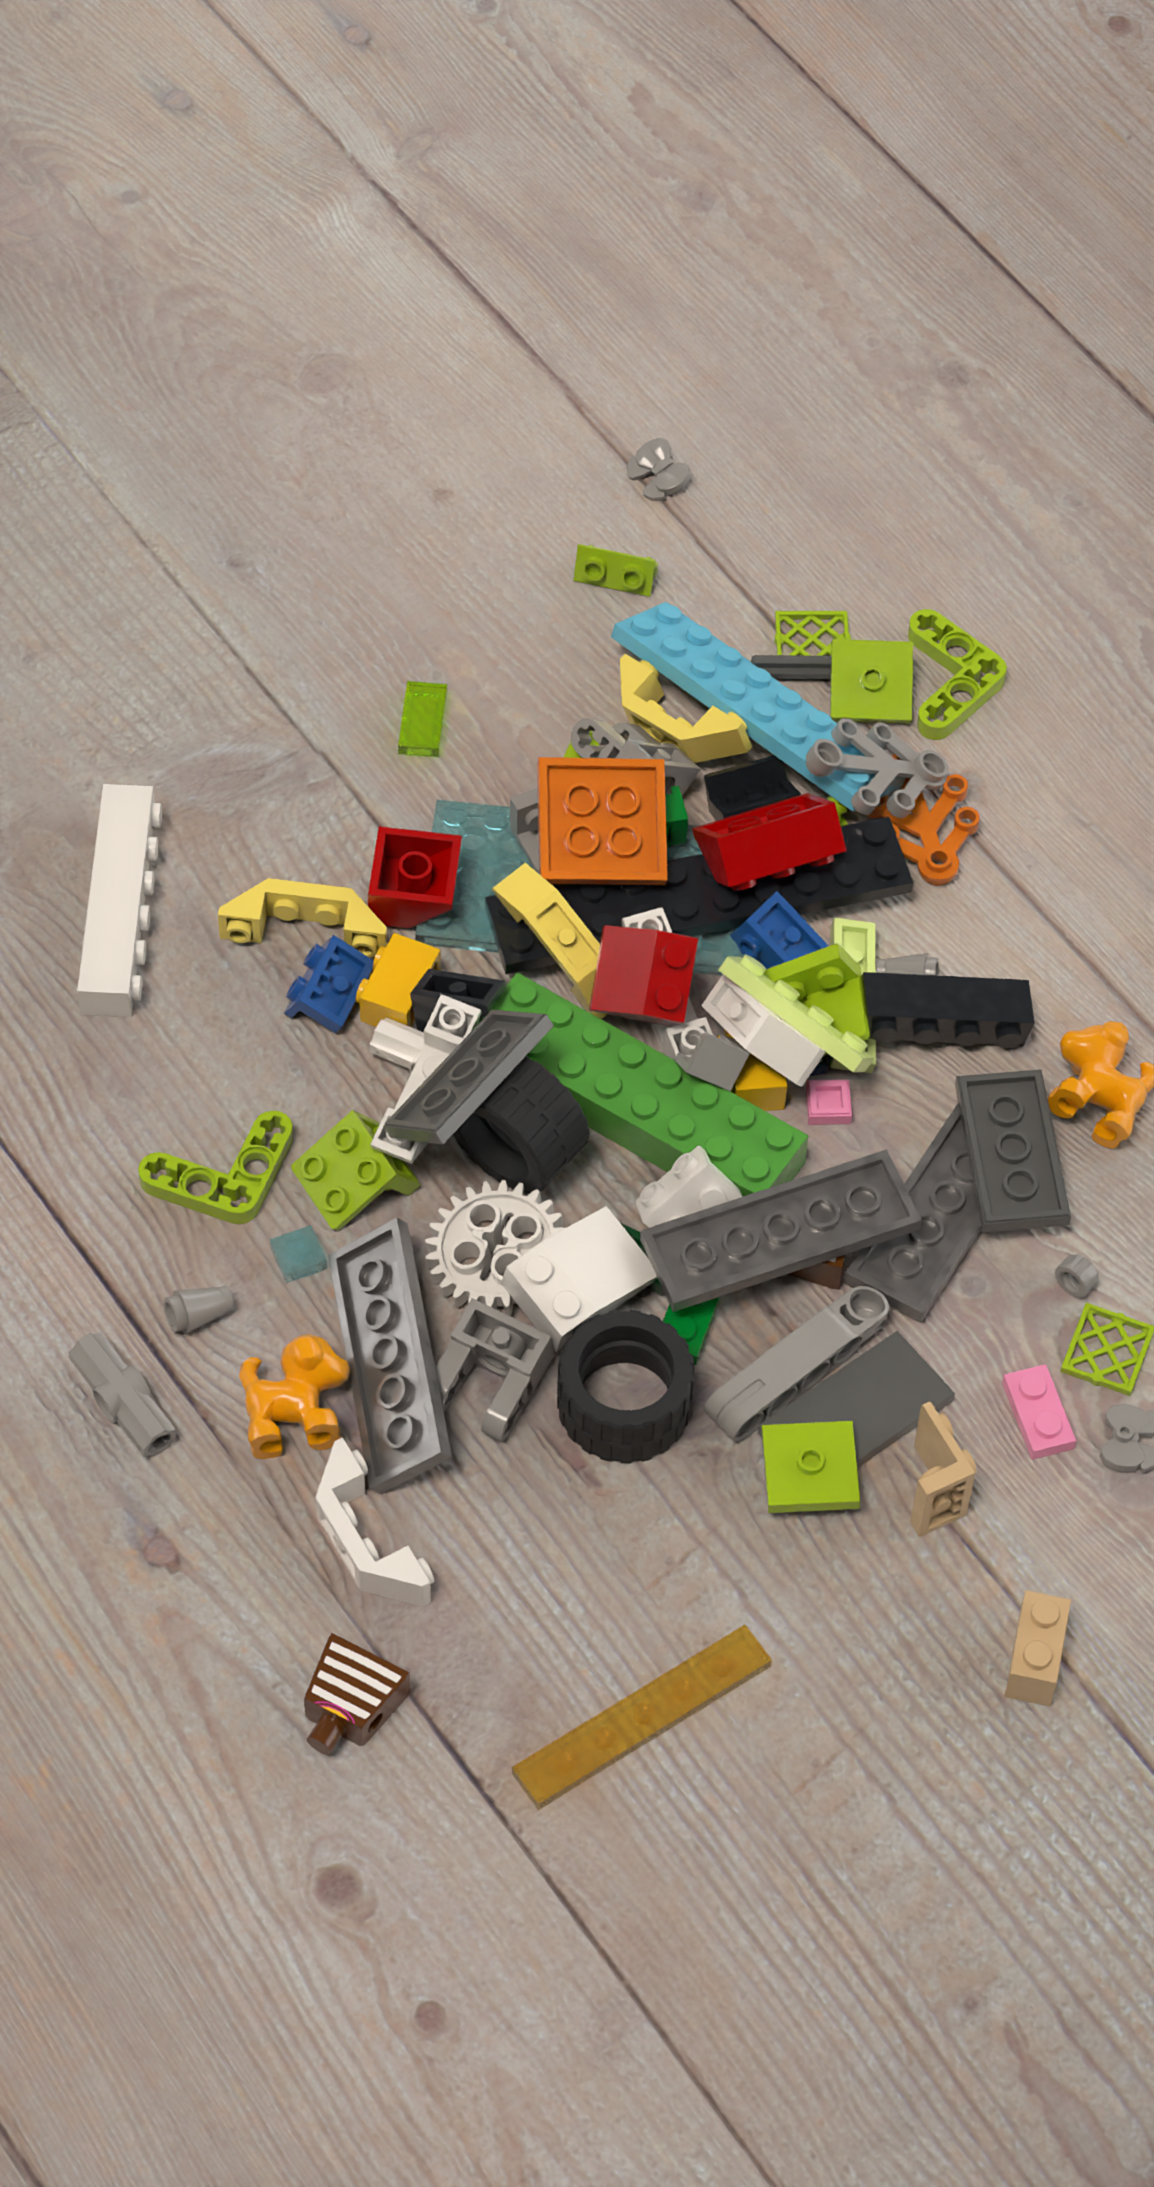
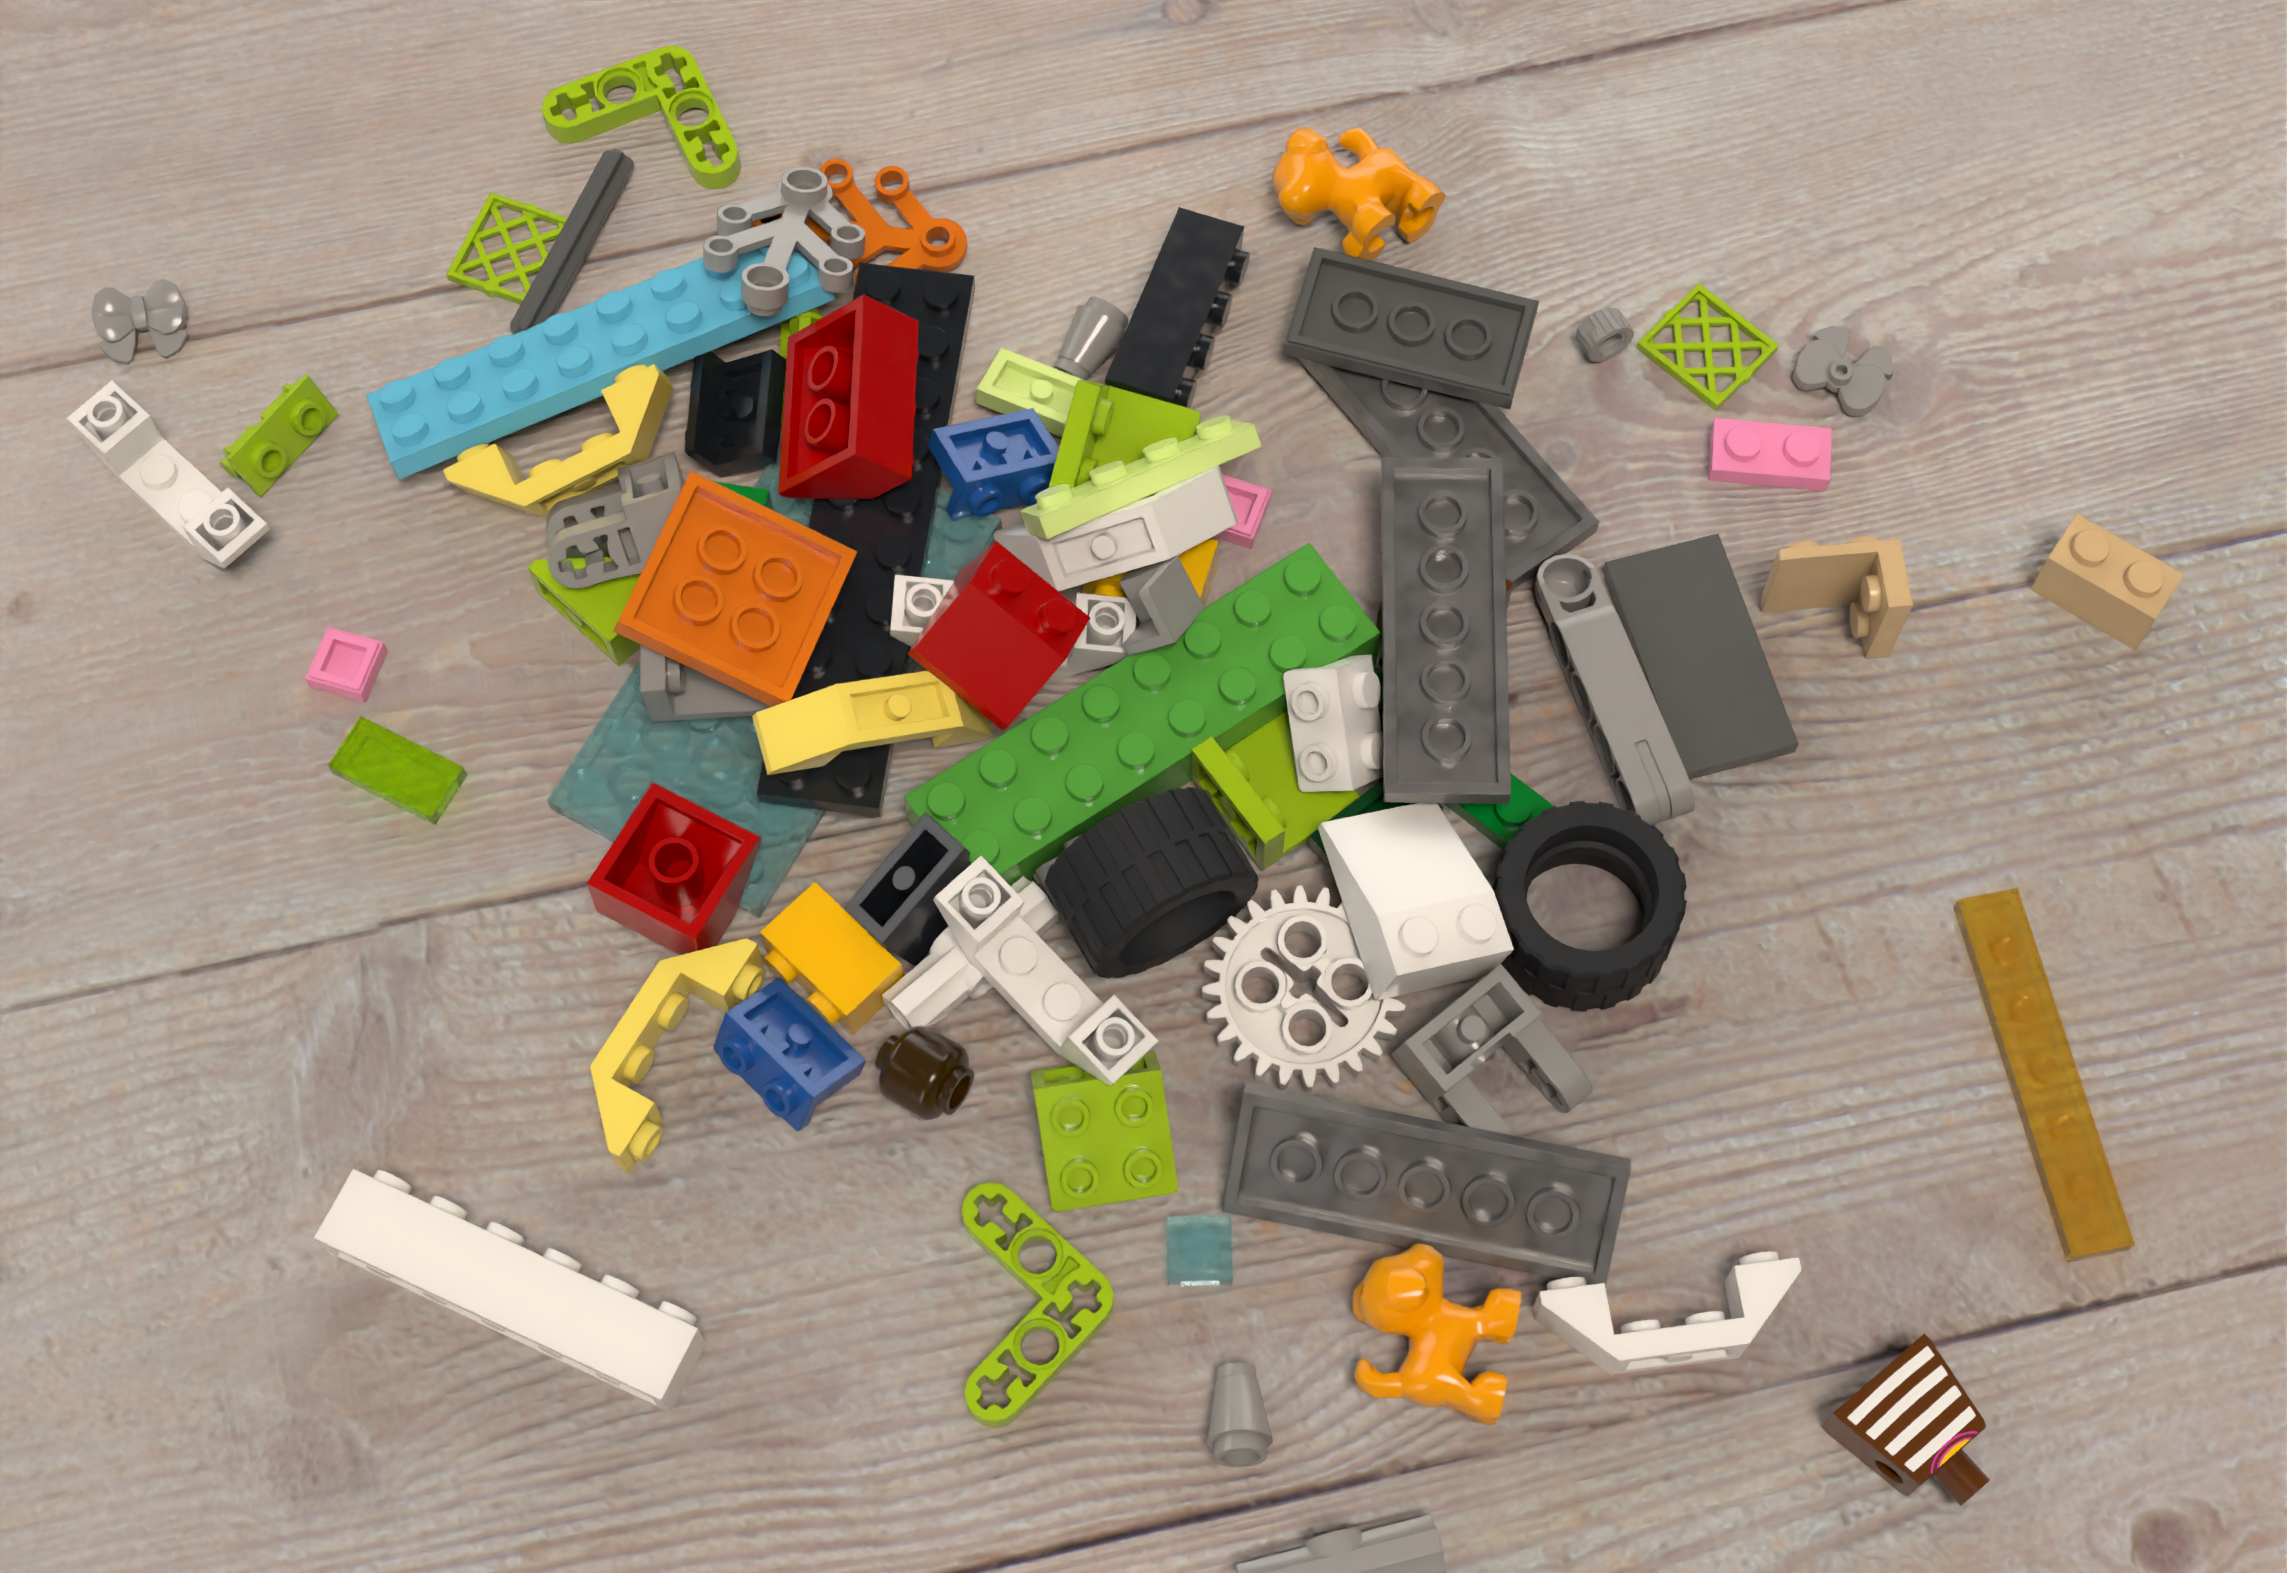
camera: 65 degrees left, 10 degrees up
dark grey tile [383,1010,554,1144] -> none
lime plate [761,1421,860,1513] -> none
lime plate [830,639,913,724] -> none
none -> white slope [66,380,270,568]
none -> bright pink tile [305,627,388,703]
none -> dark brown head [875,1025,974,1120]
none -> lime bracket [1191,711,1359,871]

